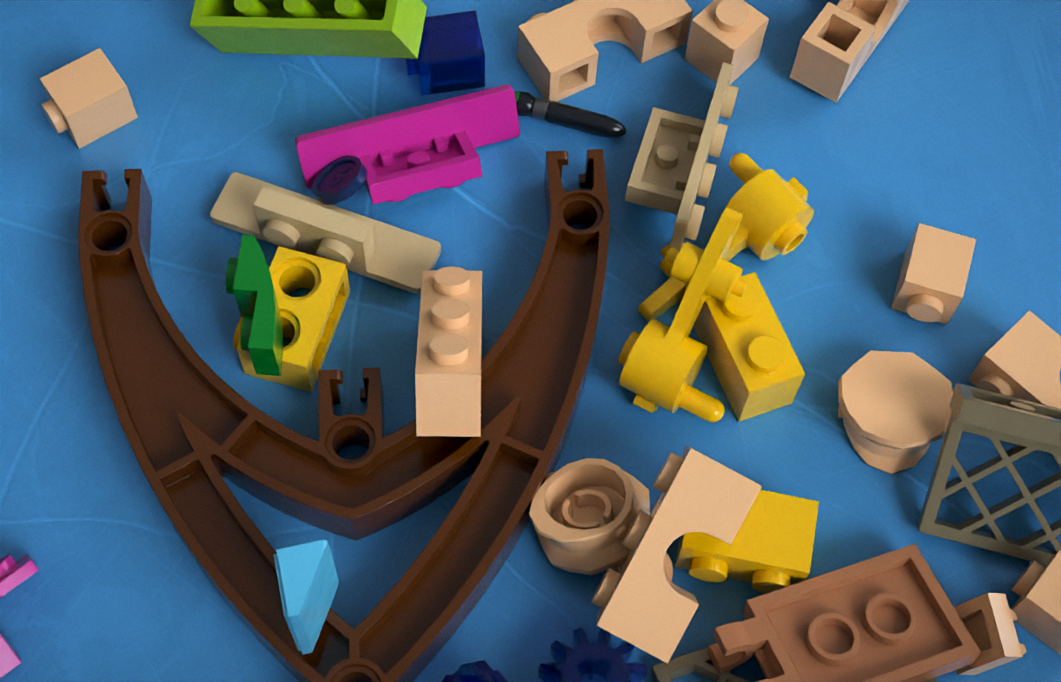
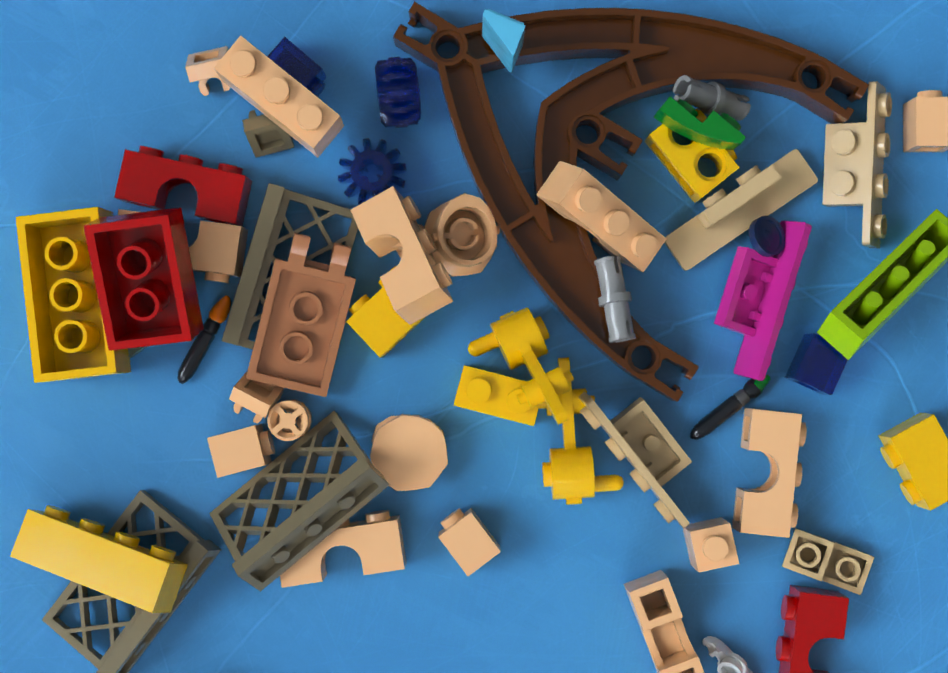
camera: 130 degrees right, 25 degrees up
none -> light nougat wheel [267,399,312,441]
none -> light grey pin [594,256,636,343]
none -> light grey pin [673,75,751,121]
none -> tan bracket [822,81,892,248]

